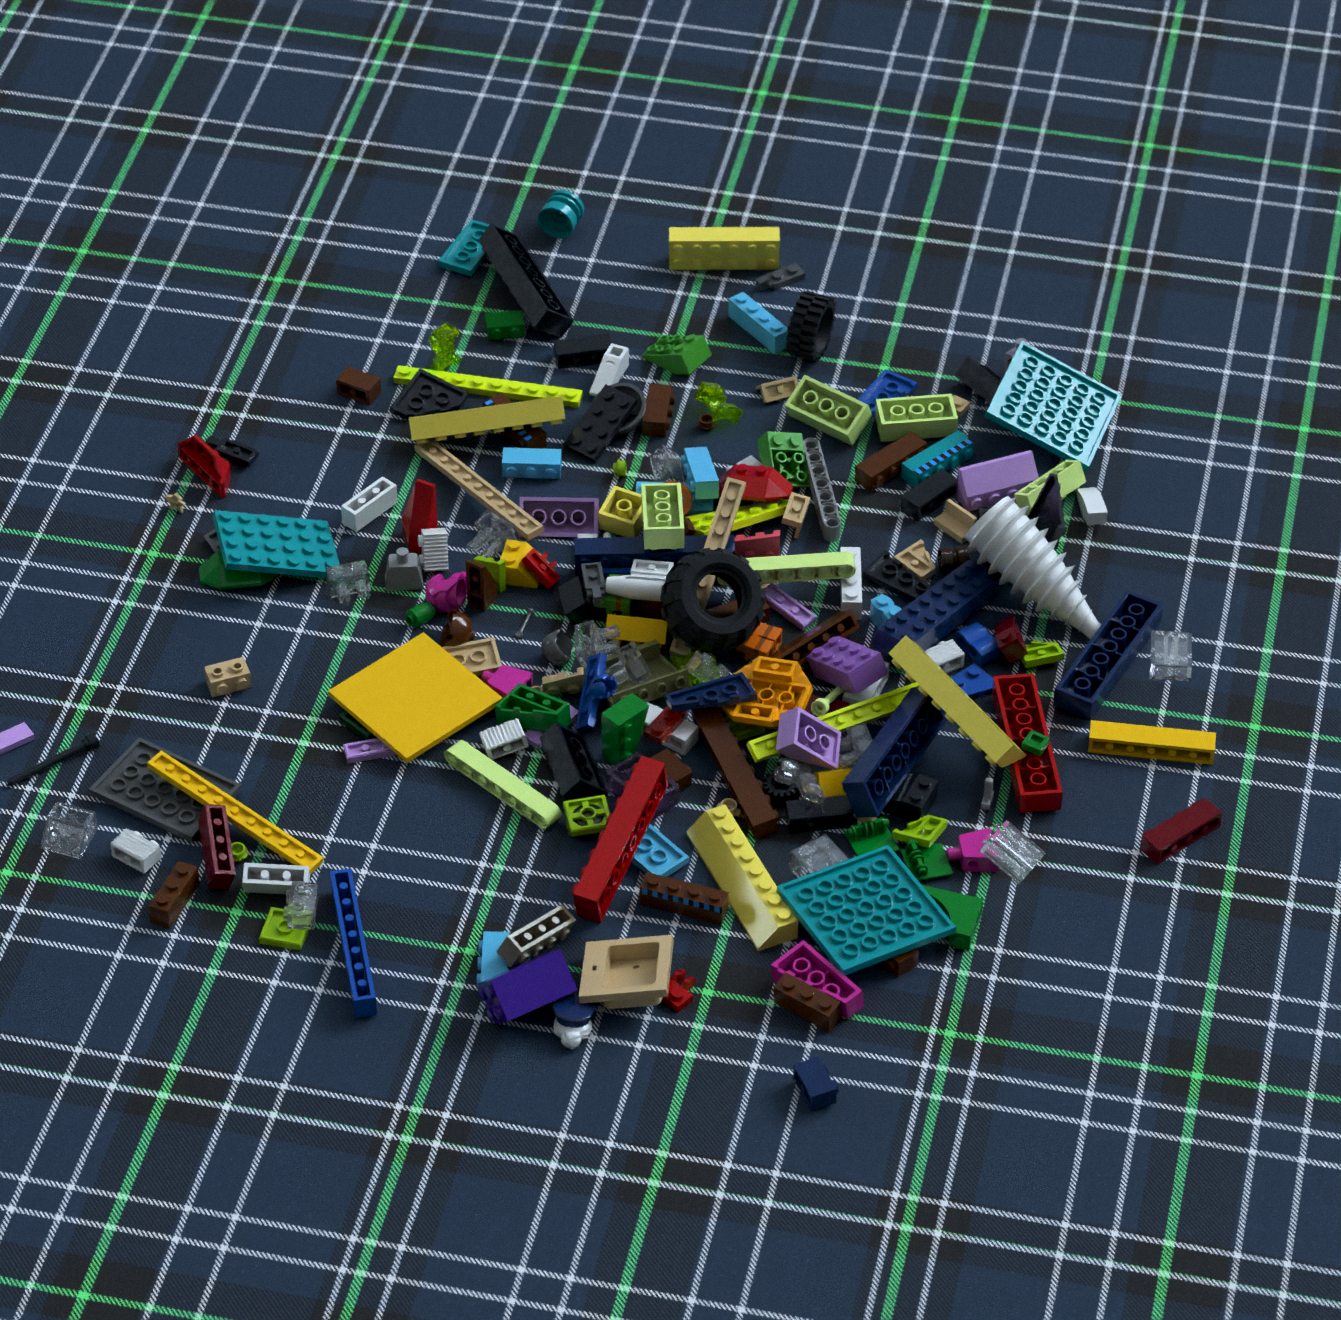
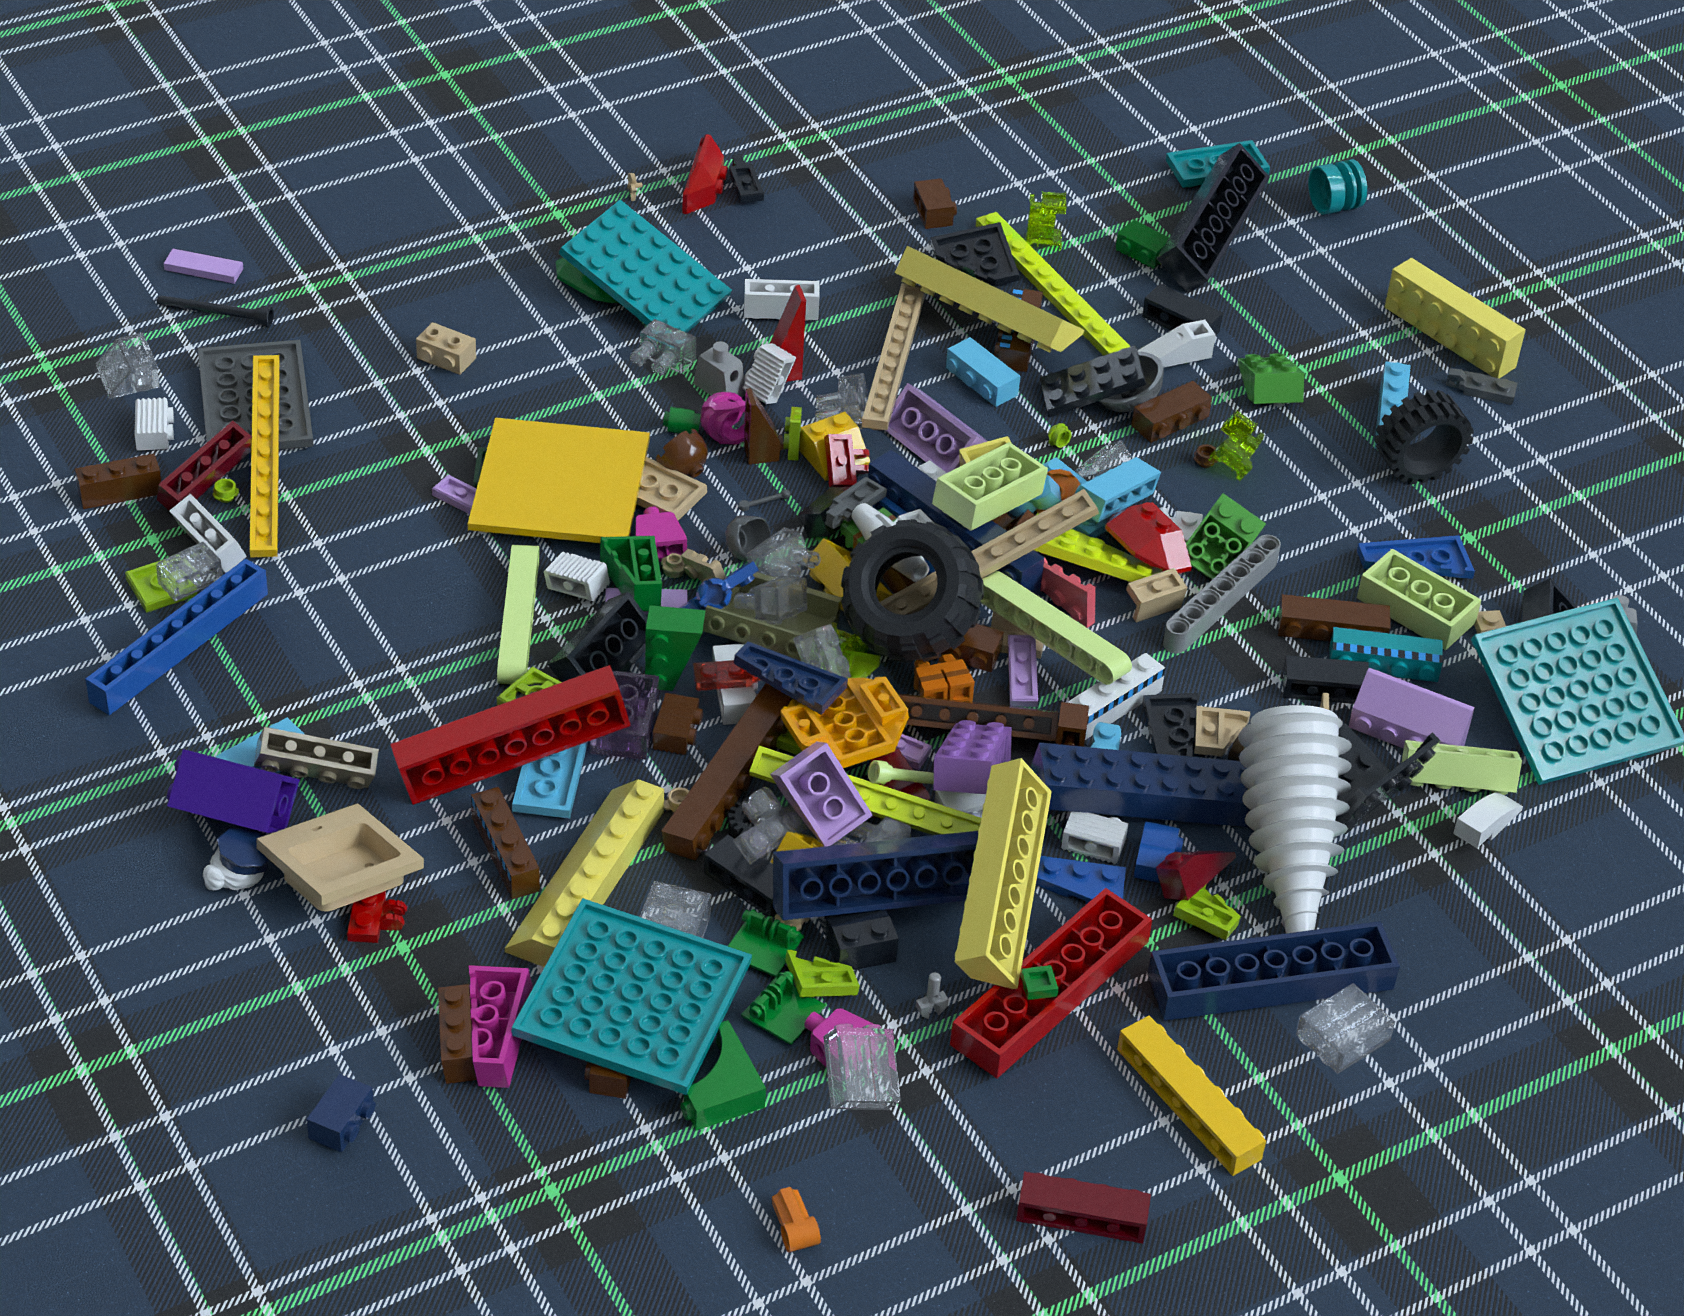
camera: 45 degrees right, 0 degrees up
tan panel [755,376,798,403] -> none
yellowish green brick [784,375,873,446] -> none
none -> orange piece [772,1187,821,1253]
none -> reddish brown brick [1055,702,1089,747]

